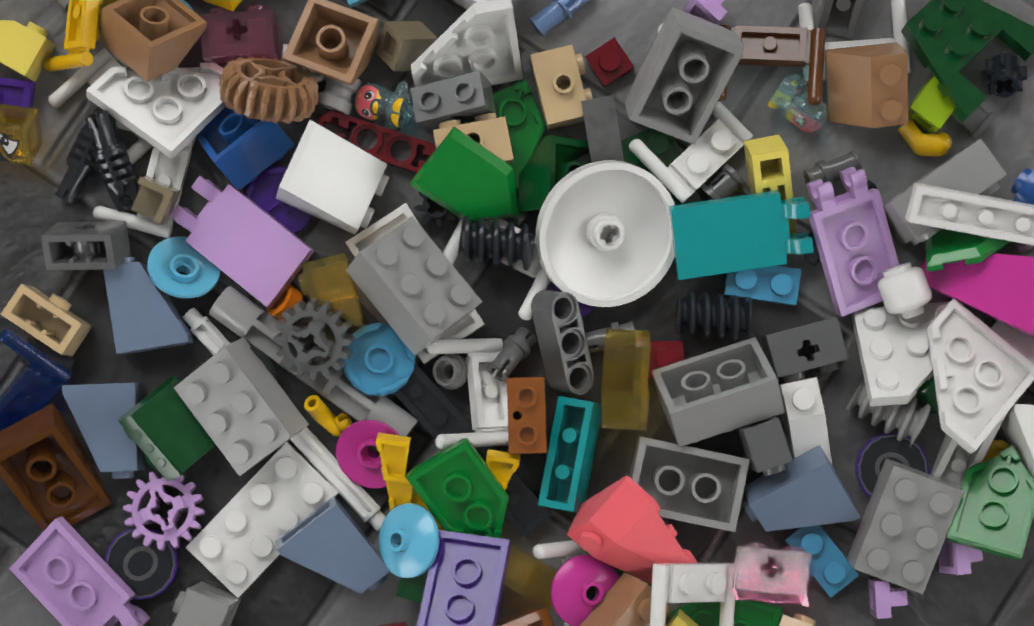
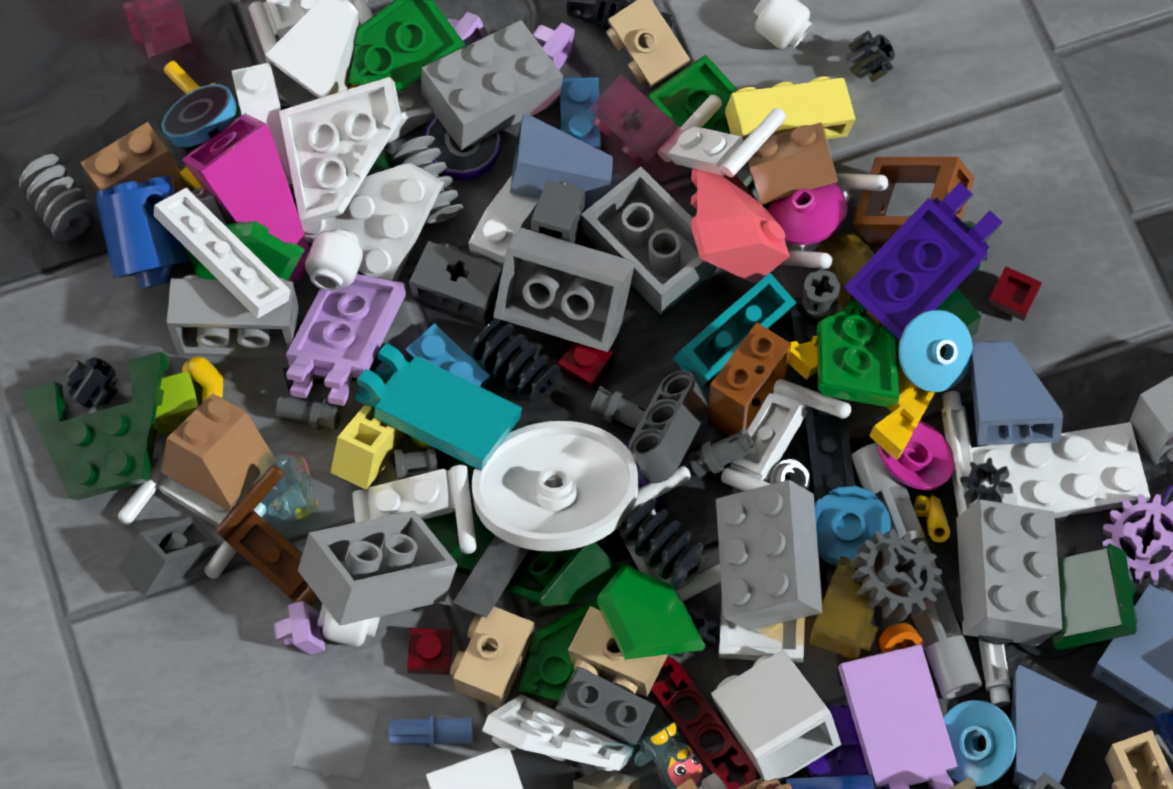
camera: 150 degrees left, 20 degrees down
clear yellow panel [601,329,651,431] -> none
none -> dark grey bush [802,269,840,319]
none -> black gear [960,458,1014,504]

